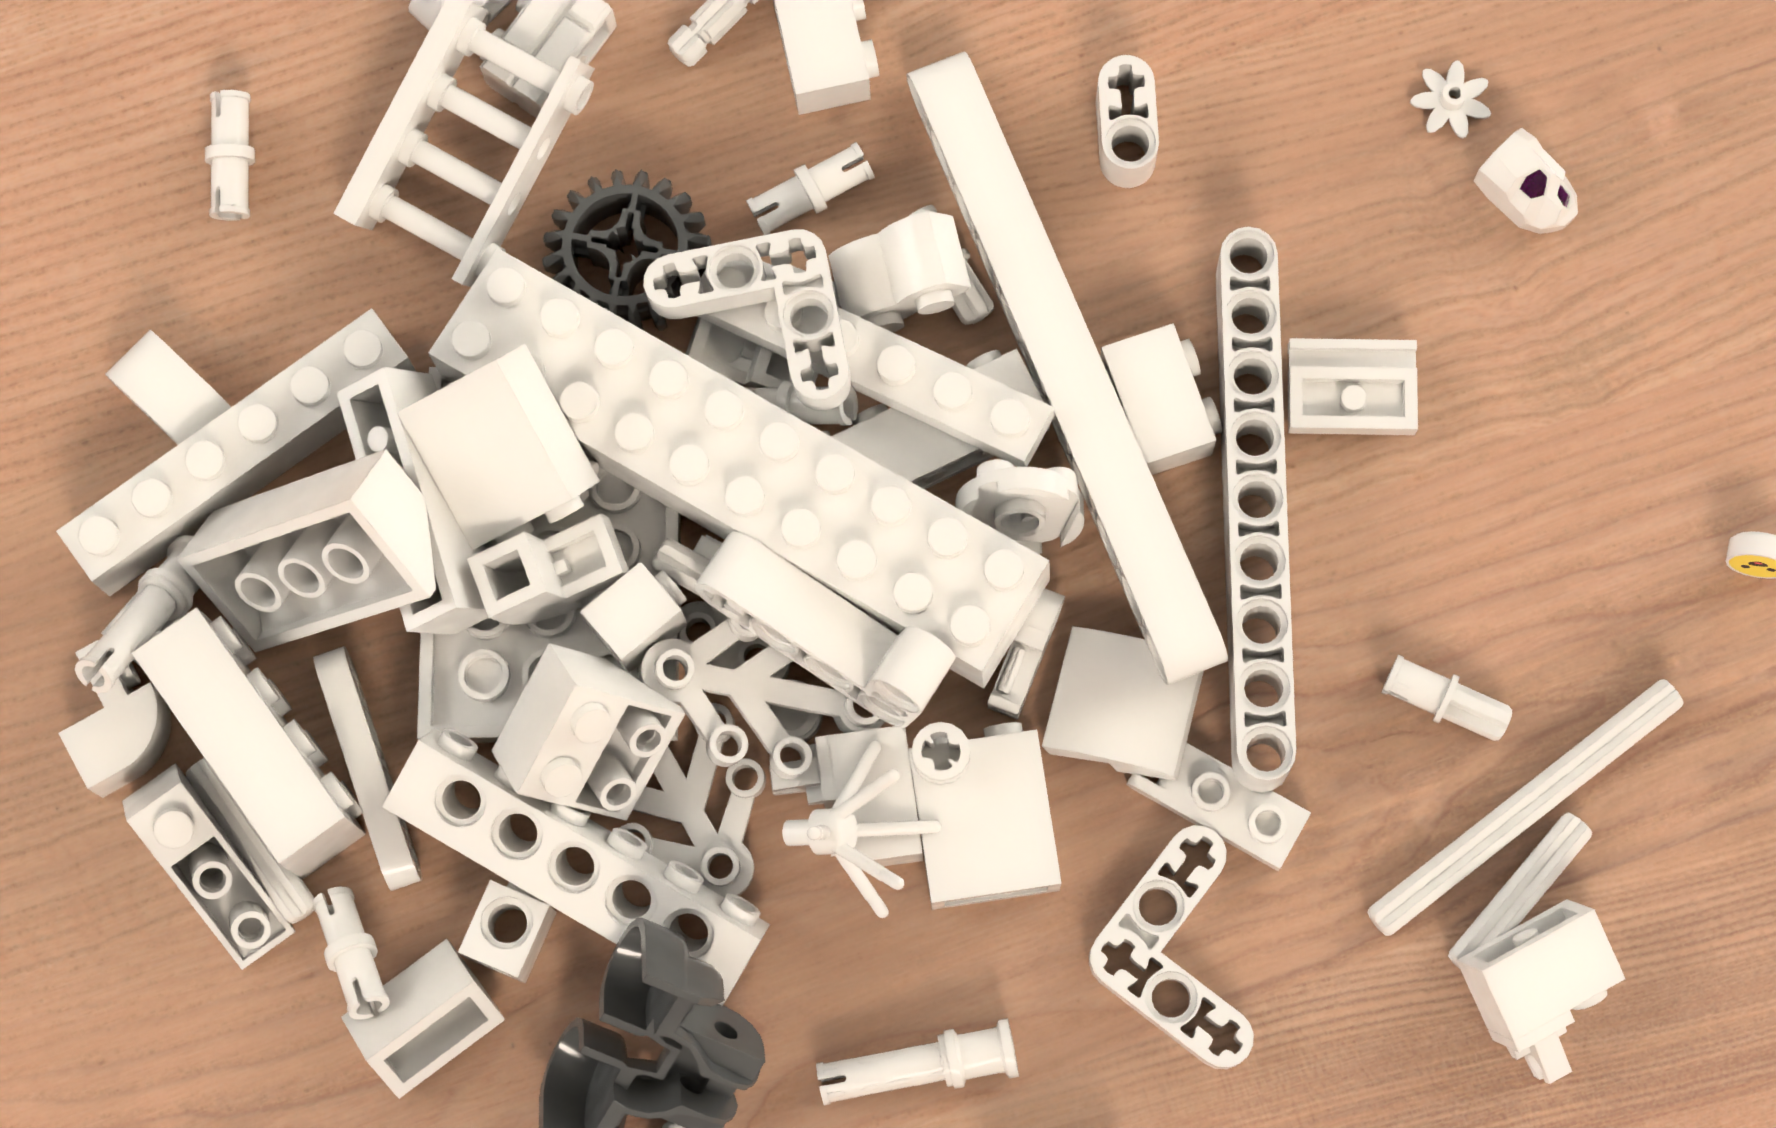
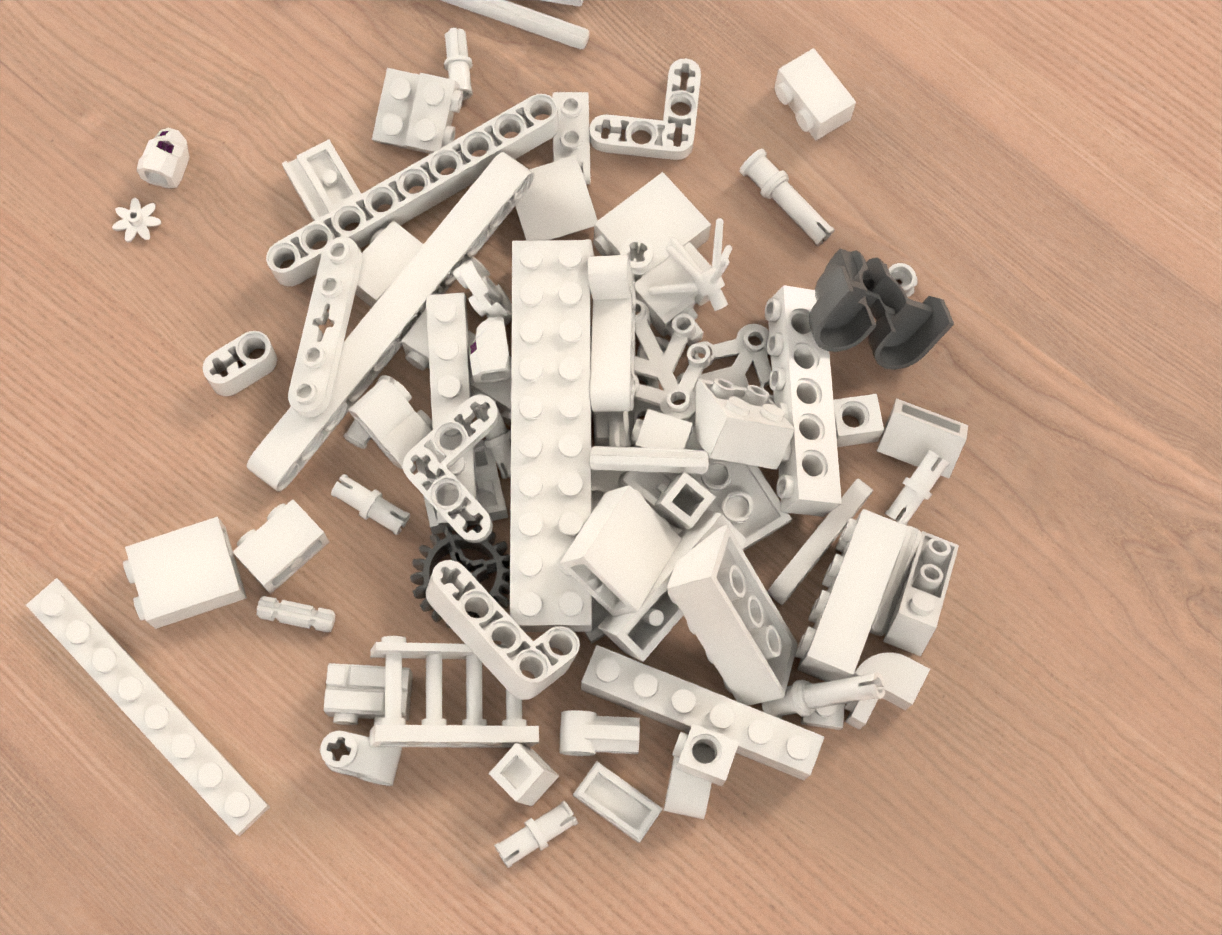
camera: 130 degrees left, 5 degrees down
none -> white piece [288,237,363,418]
none -> white plate [372,68,463,154]
none -> white beam [425,560,580,700]
none -> white rock [469,317,511,384]
none -> white brick [489,743,559,806]
none -> white piece [559,710,640,756]
none -> white tile [573,761,663,843]
none -> white axle [590,446,709,474]
none -> white brick [672,724,740,786]

